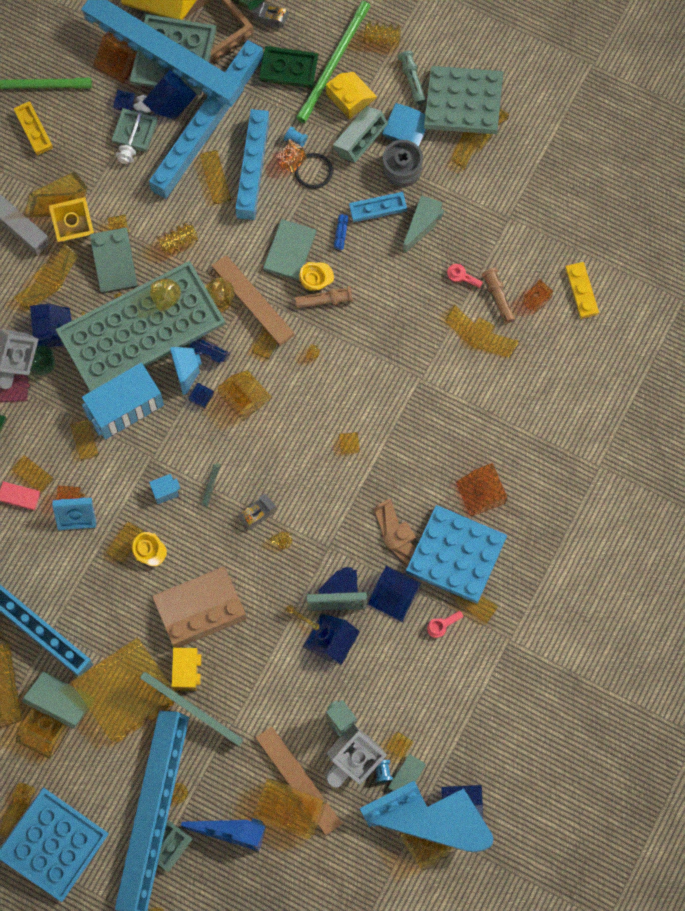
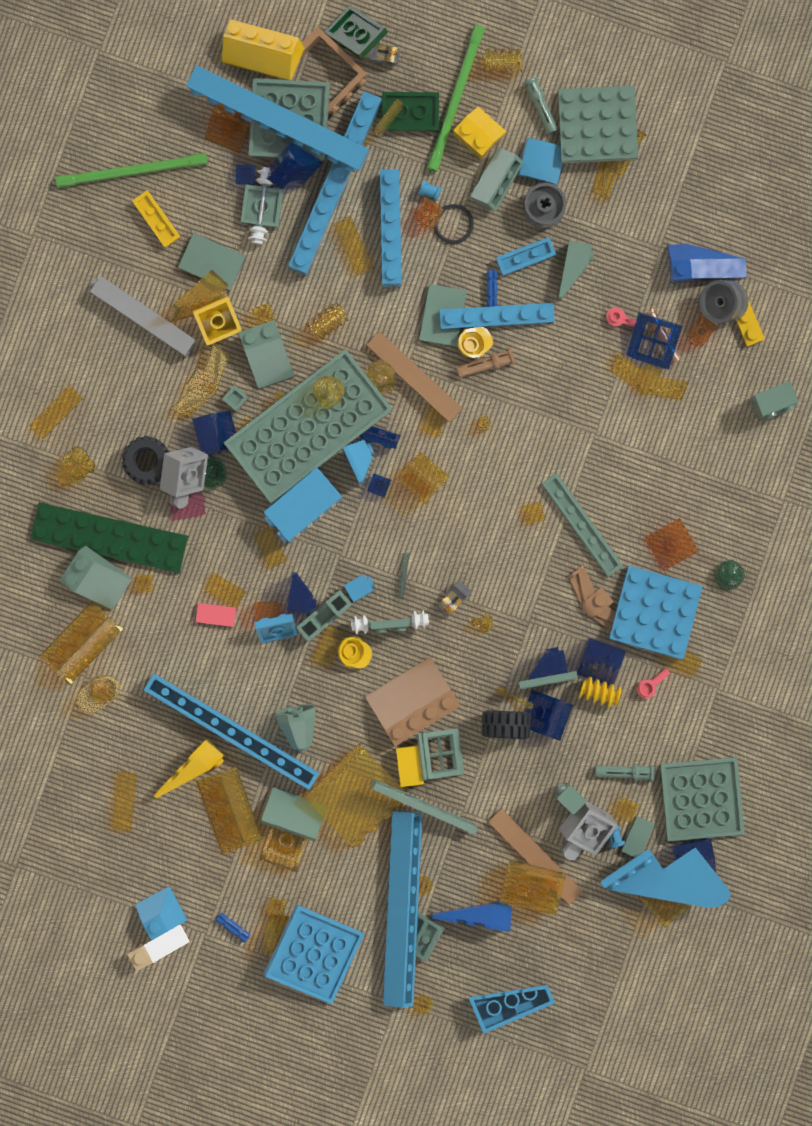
camera: 10 degrees left, 15 degrees up
none -> sand green tile [178,233,246,291]
none -> sand green plate [222,385,249,412]
none -> sand green cone [276,704,316,752]
none -> clear blue slope [287,572,317,615]
none -> sand green arch [296,590,353,642]
none -> plate [351,610,429,635]
none -> clear yellow tile [375,99,403,137]
none -> sand green piece [417,728,464,780]
none -> dark azure plate [439,303,555,330]
none -> black tyre [482,710,531,739]
none -> sand green tile [541,473,623,577]
none -> yellow piece [578,677,622,709]
none -> sand green pin [596,764,654,782]
none -> clear blue piece [626,312,683,370]
none -> sand green plate [660,757,745,841]
none -> blue wedge [668,244,747,283]
none -> dark grey wheel [699,280,749,323]
none -> clear green hair [714,560,745,591]
none -> sand green brick [749,381,799,421]

